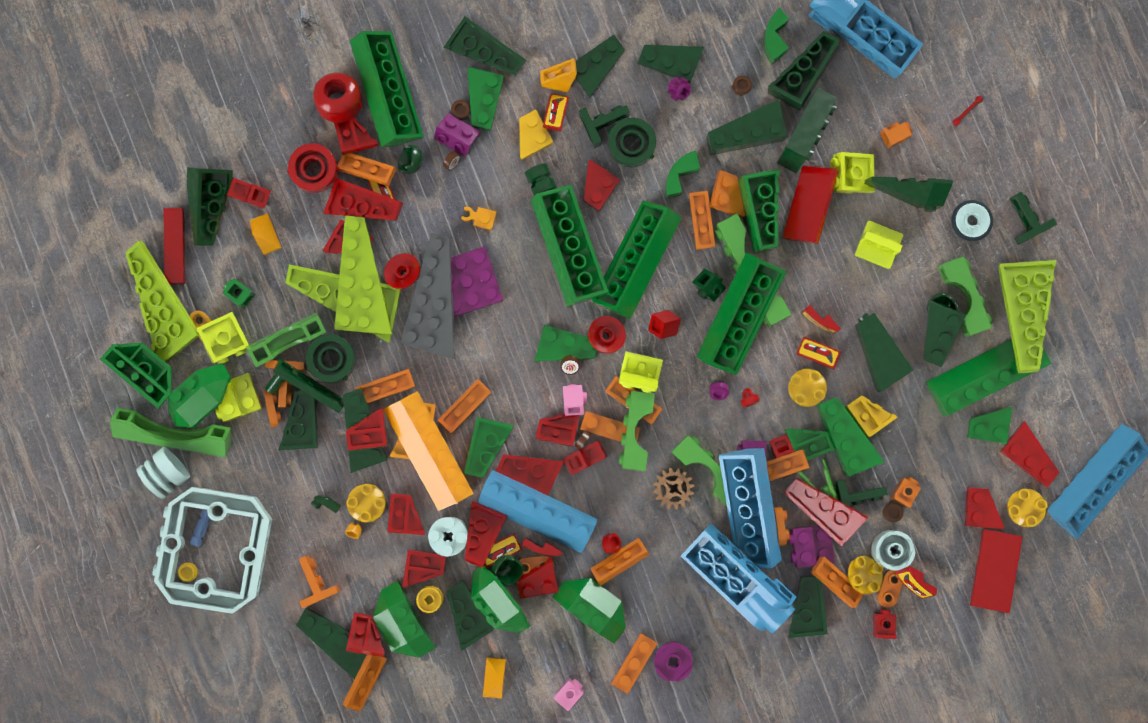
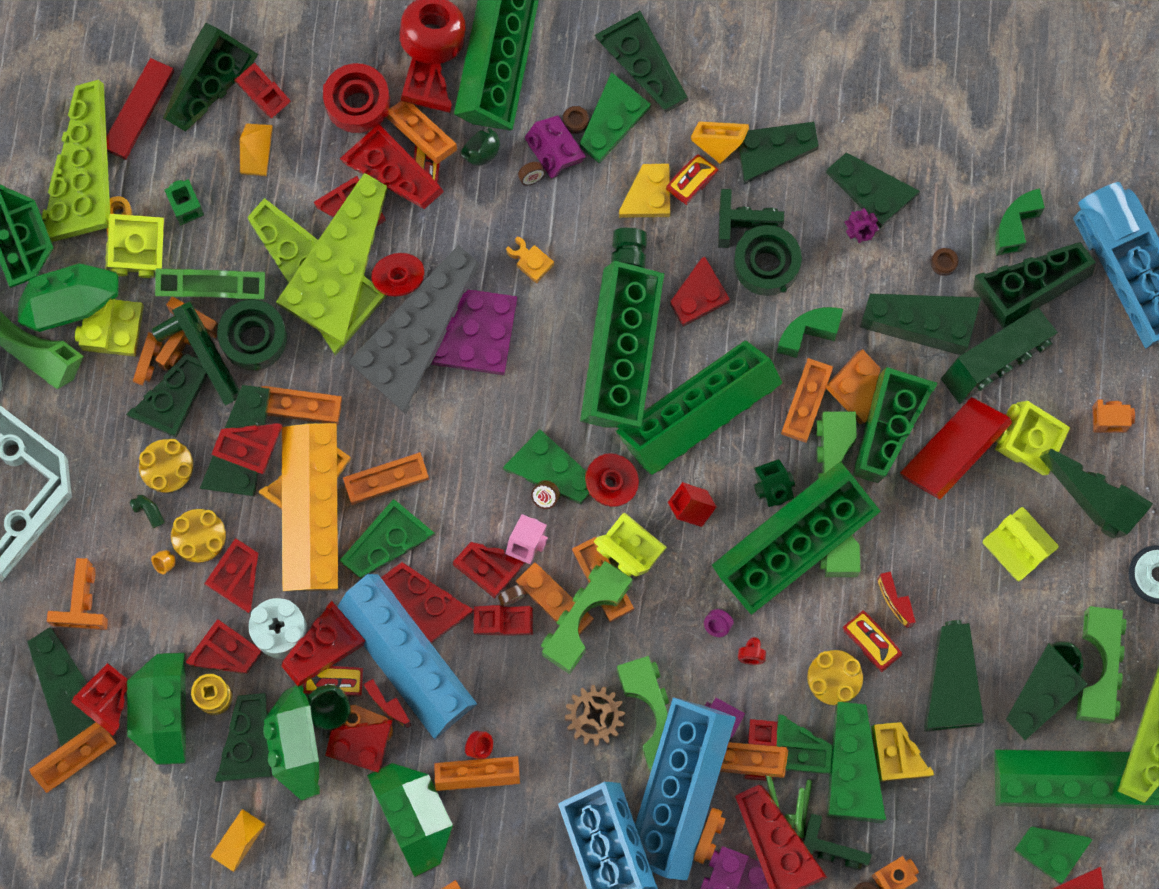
camera: 25 degrees right, 10 degrees down
none -> yellow dish [139,439,194,493]

